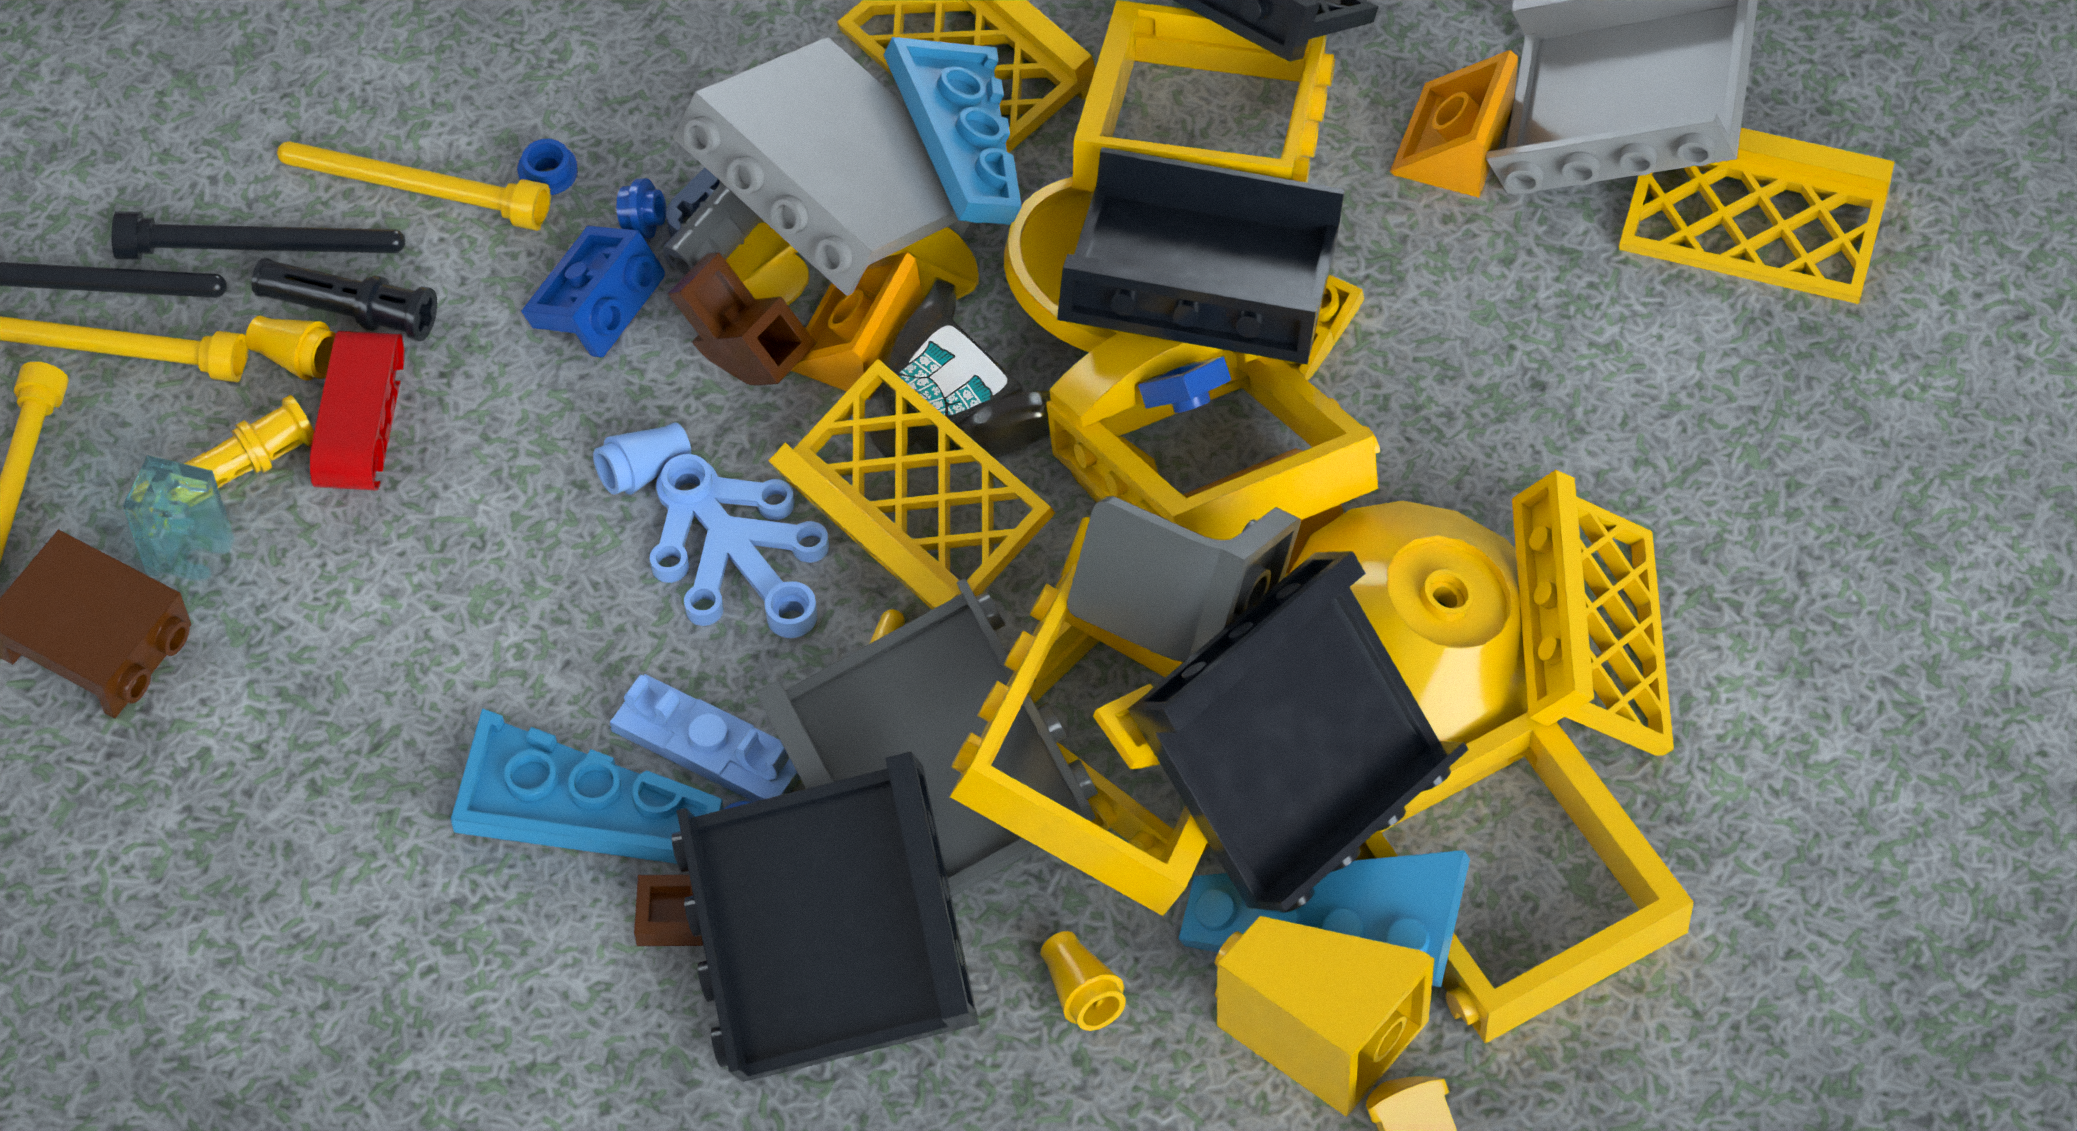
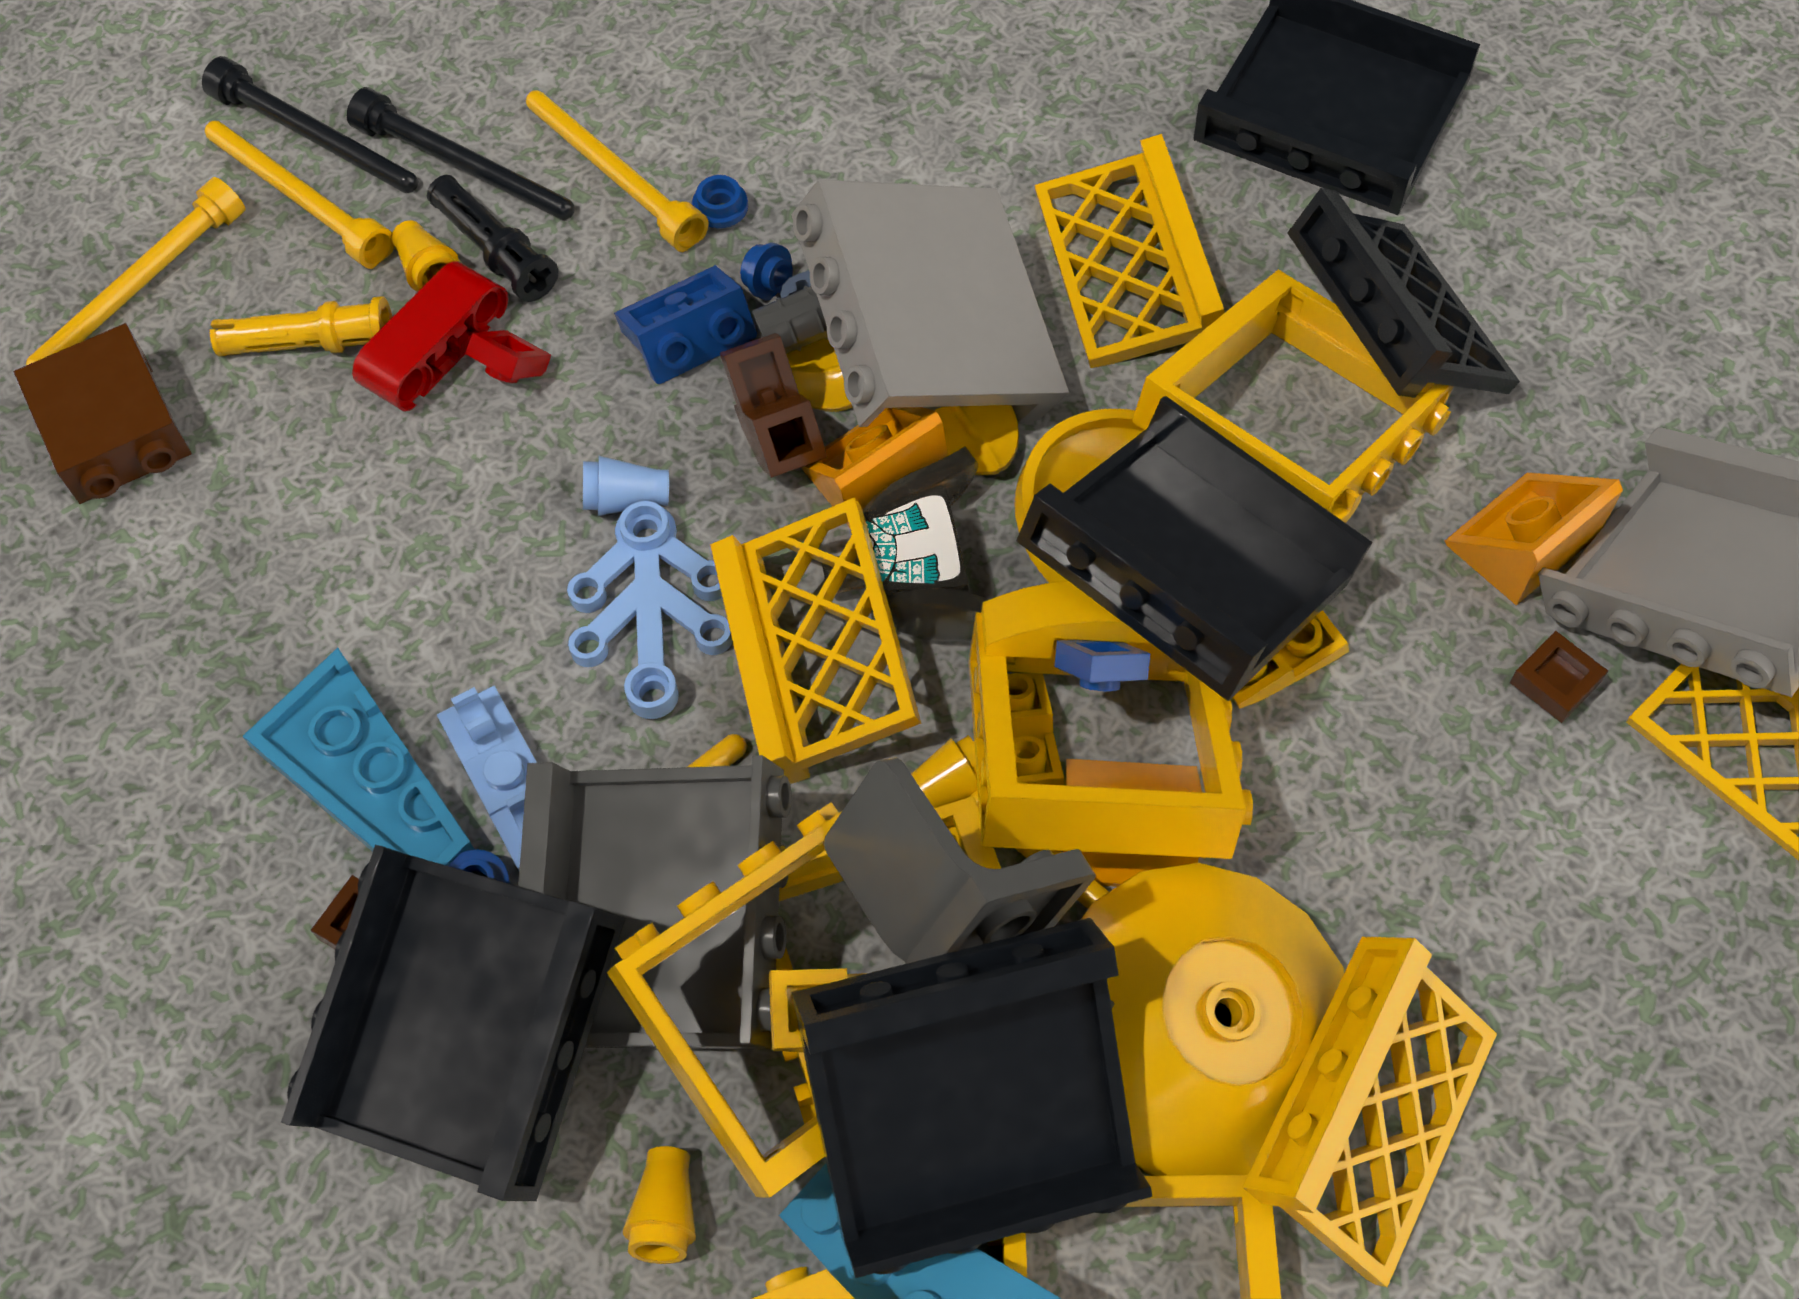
camera: 30 degrees right, 5 degrees up
clear light blue hinge [122,455,235,580] -> none
dark azure wing [884,37,1022,225] -> none
none -> red plate [465,330,551,383]
none -> reddish brown plate [1510,631,1608,723]

